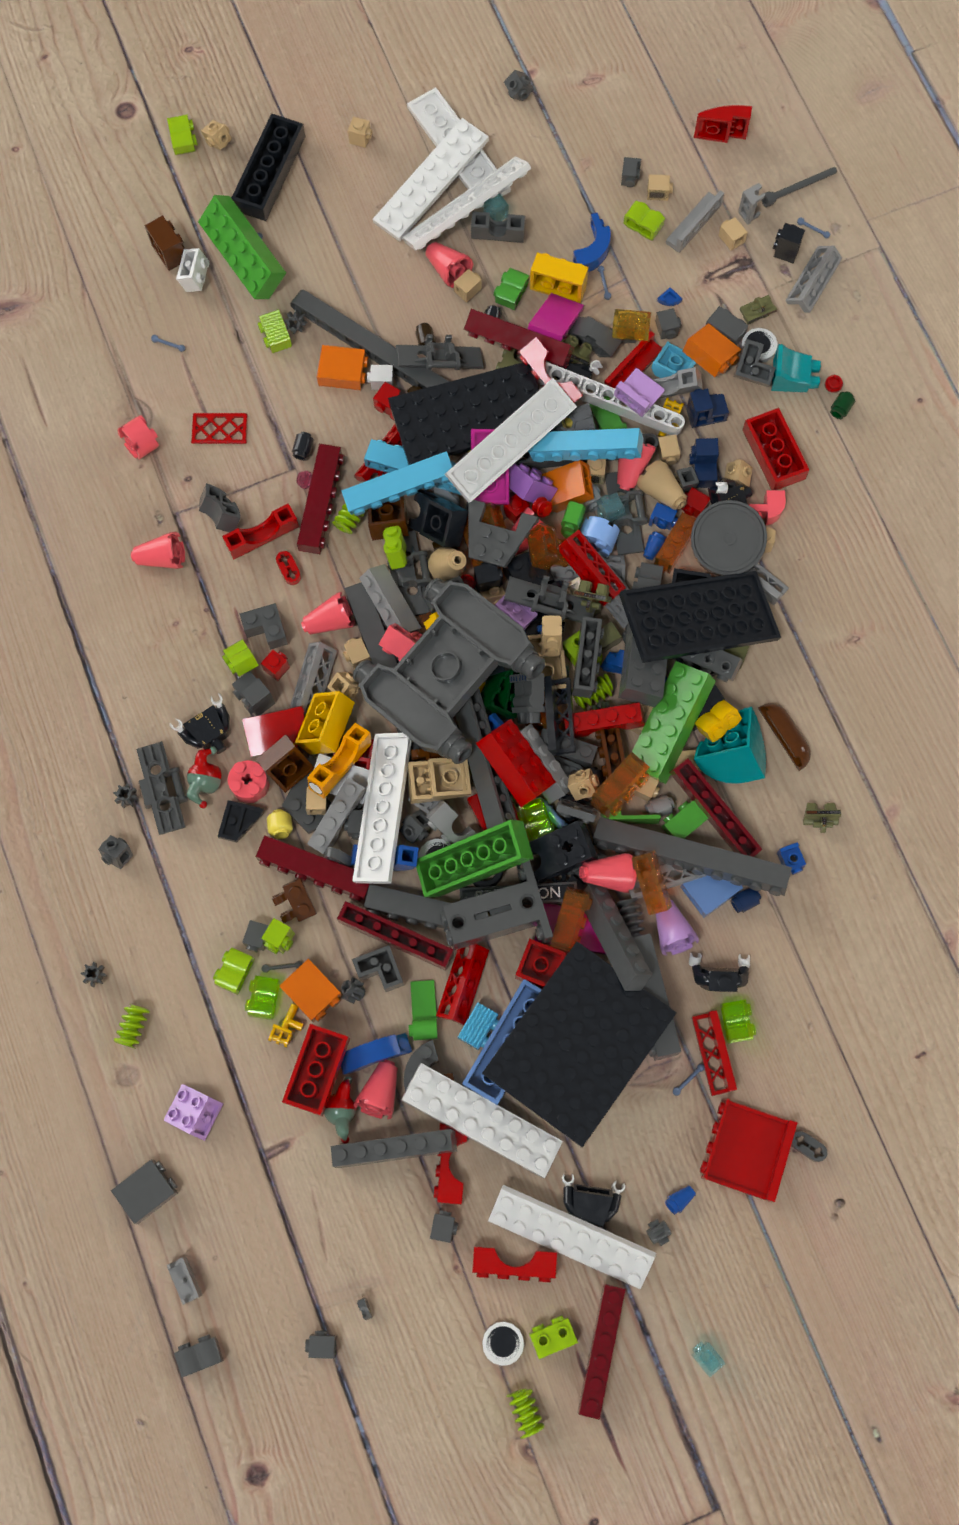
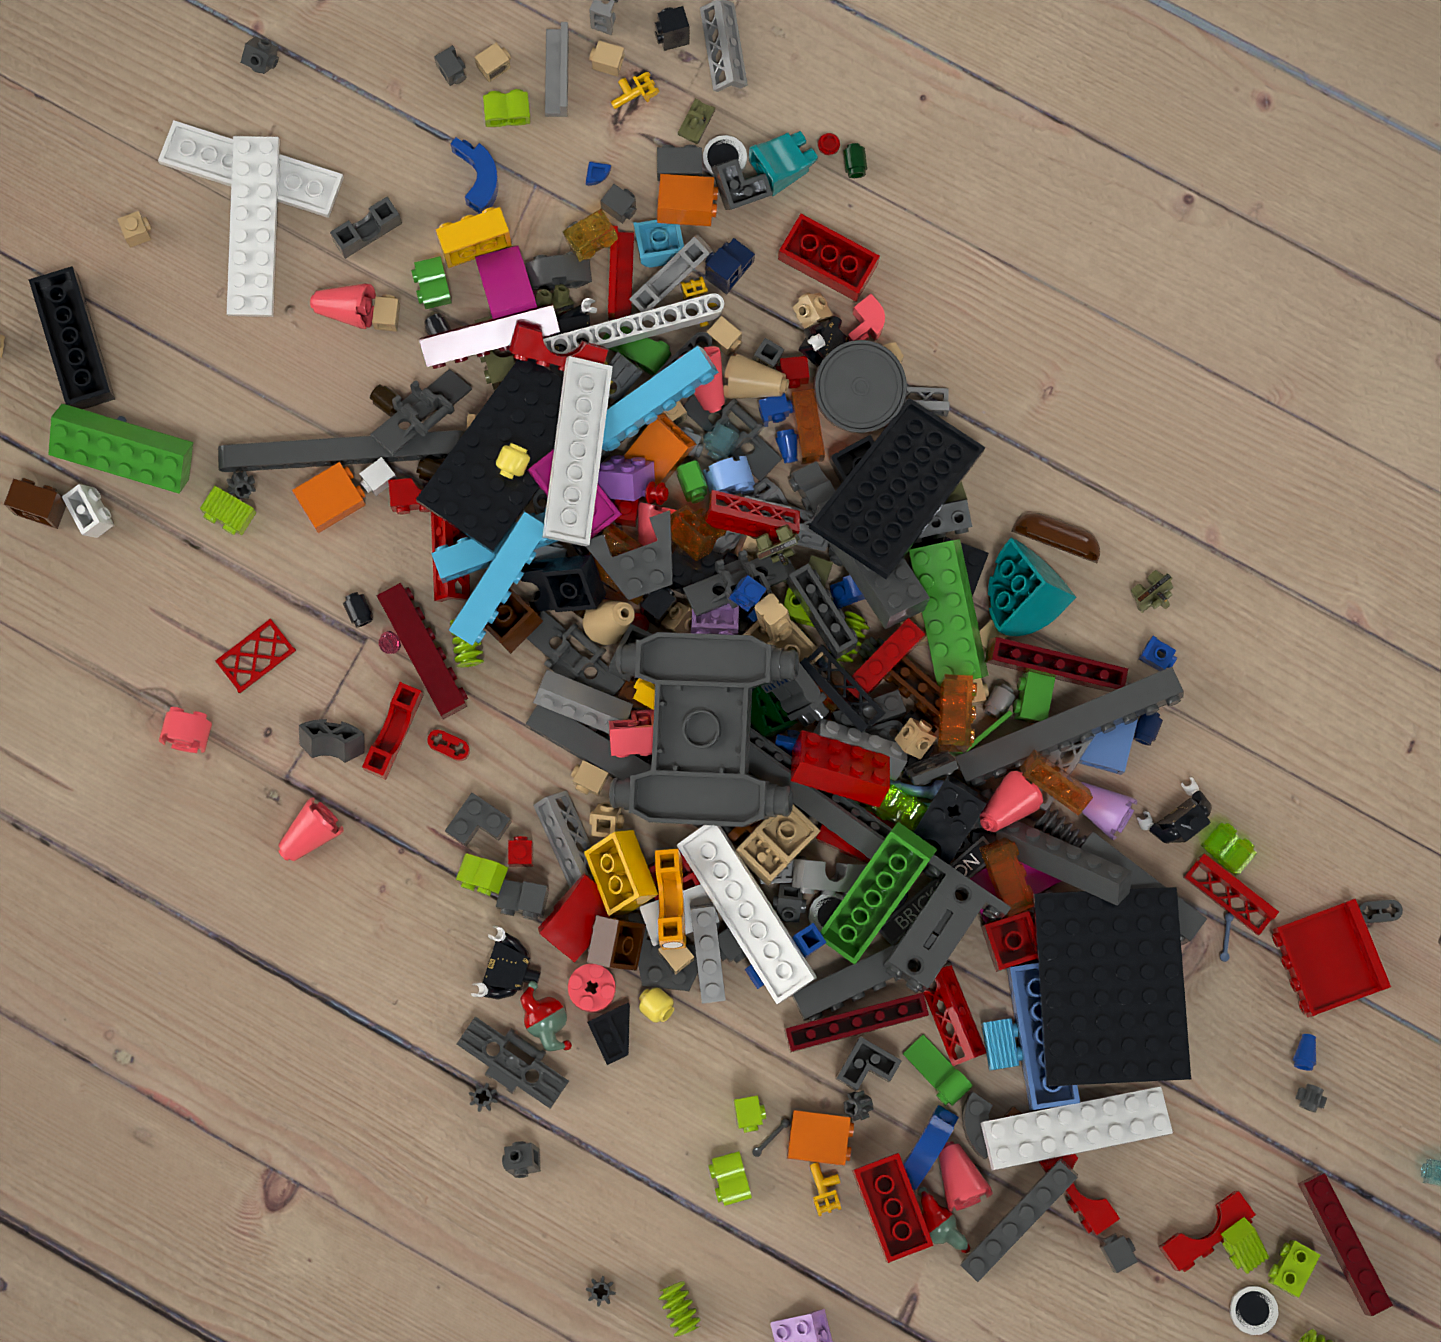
camera: 45 degrees left, 5 degrees up
sand blue hinge [151,335,185,352] -> none
dark grey brick [242,920,269,952] -> none
clear neon green brick [245,975,280,1021] -> none
dark red brick [255,835,370,902] -> none
reddish brown plate [272,878,317,923] -> none
coral cone [301,592,356,635] -> none
dark grey beam [324,847,352,868] -> none
lime brick [383,526,407,570] -> none
white plate [402,156,531,250] -> none
clear light blue brick [483,192,508,221] -> none
white plate [488,1185,656,1289] -> none
black torso [562,1174,625,1228] -> none
sand blue hinge [598,266,611,300] -> none
lavender bracket [614,368,665,417] -> none
dark blue brick [689,438,719,488] -> none
yellow brick [695,700,742,742] -> none
none -> light yellow head [496,443,530,479]
none -> yellow arm [611,72,660,109]
none -> blue brick [728,575,767,612]
none -> lime brick [1221,1217,1269,1274]

